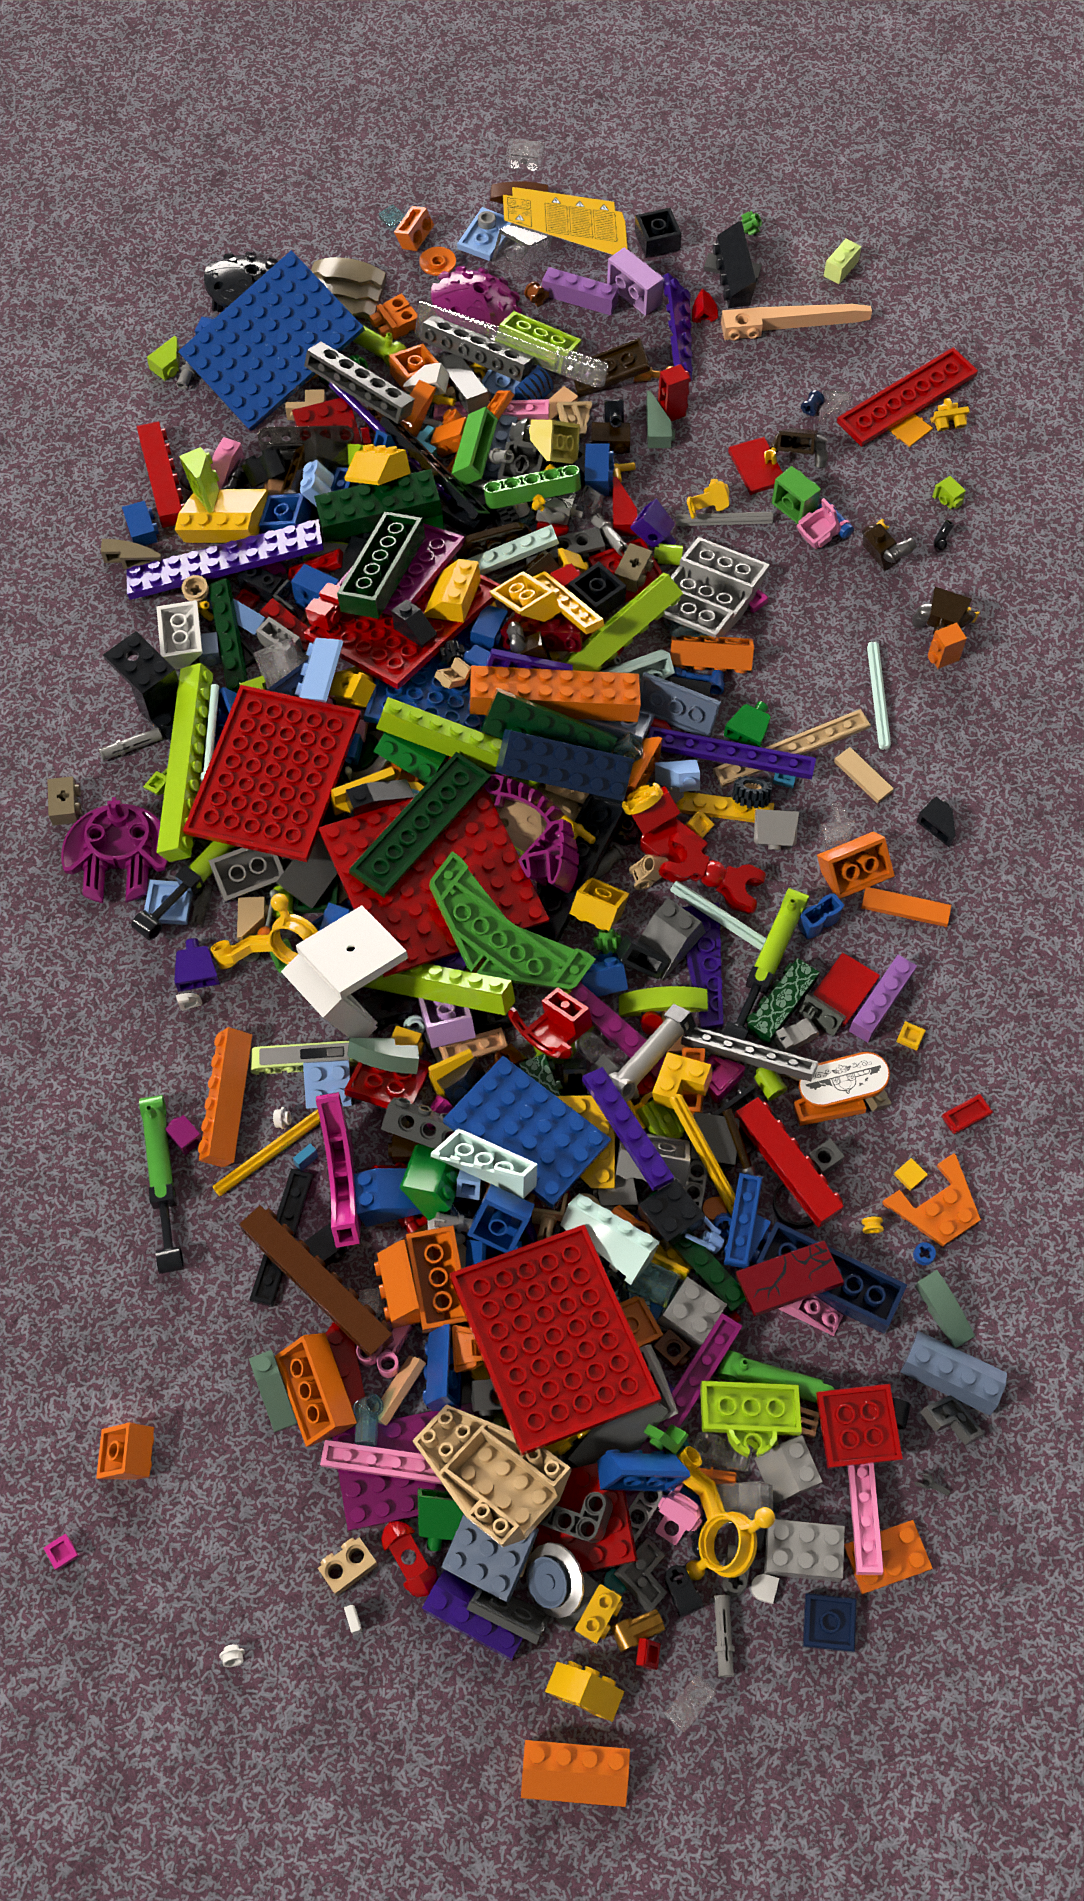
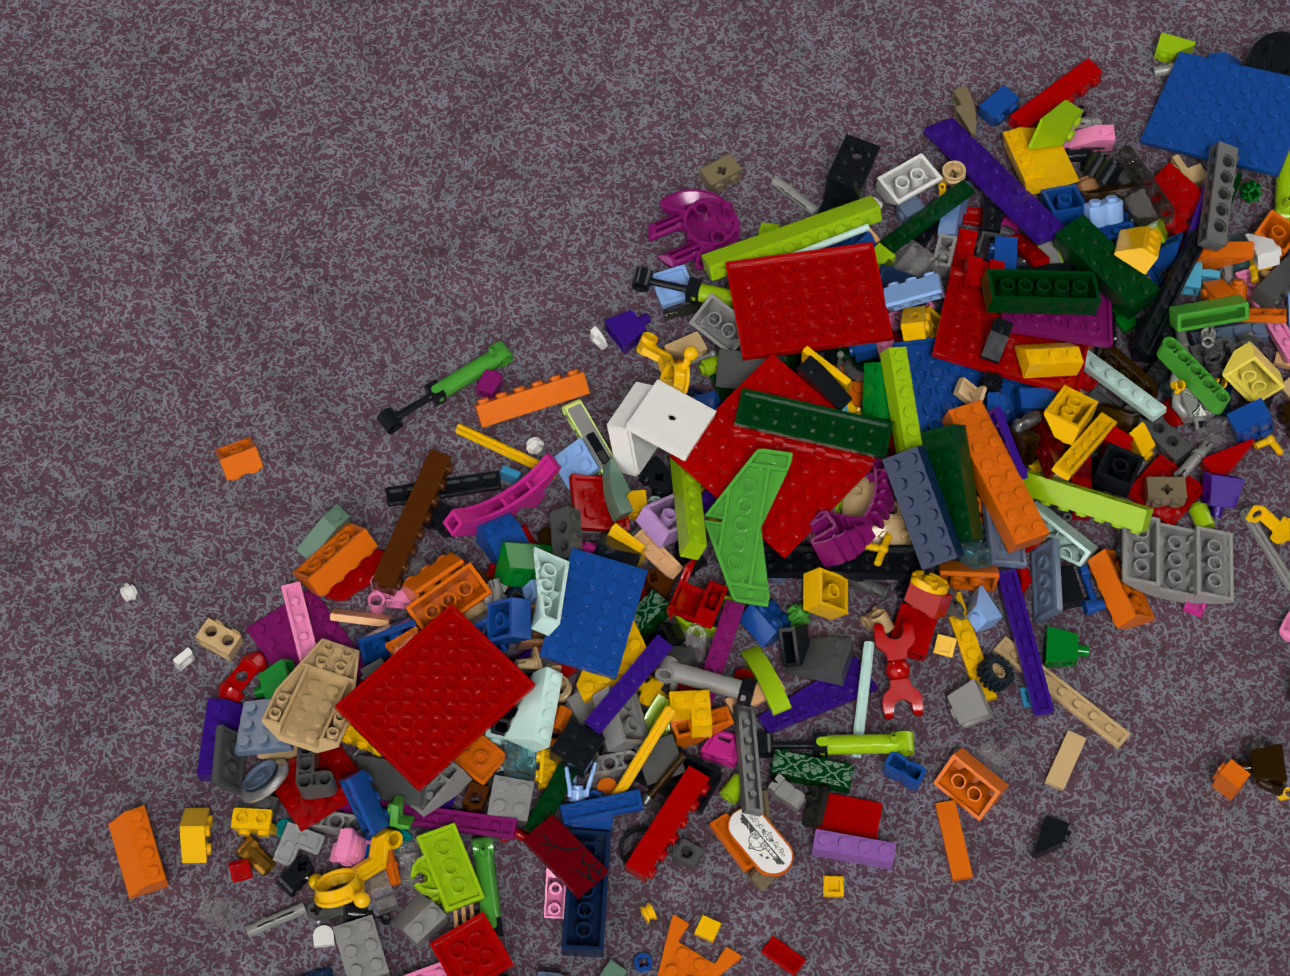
camera: 65 degrees right, 0 degrees up
dark pink plate [43,1534,79,1571] -> none
clear light blue piece [352,1394,384,1447] -> none
light aqua axle [867,642,891,750] -> none

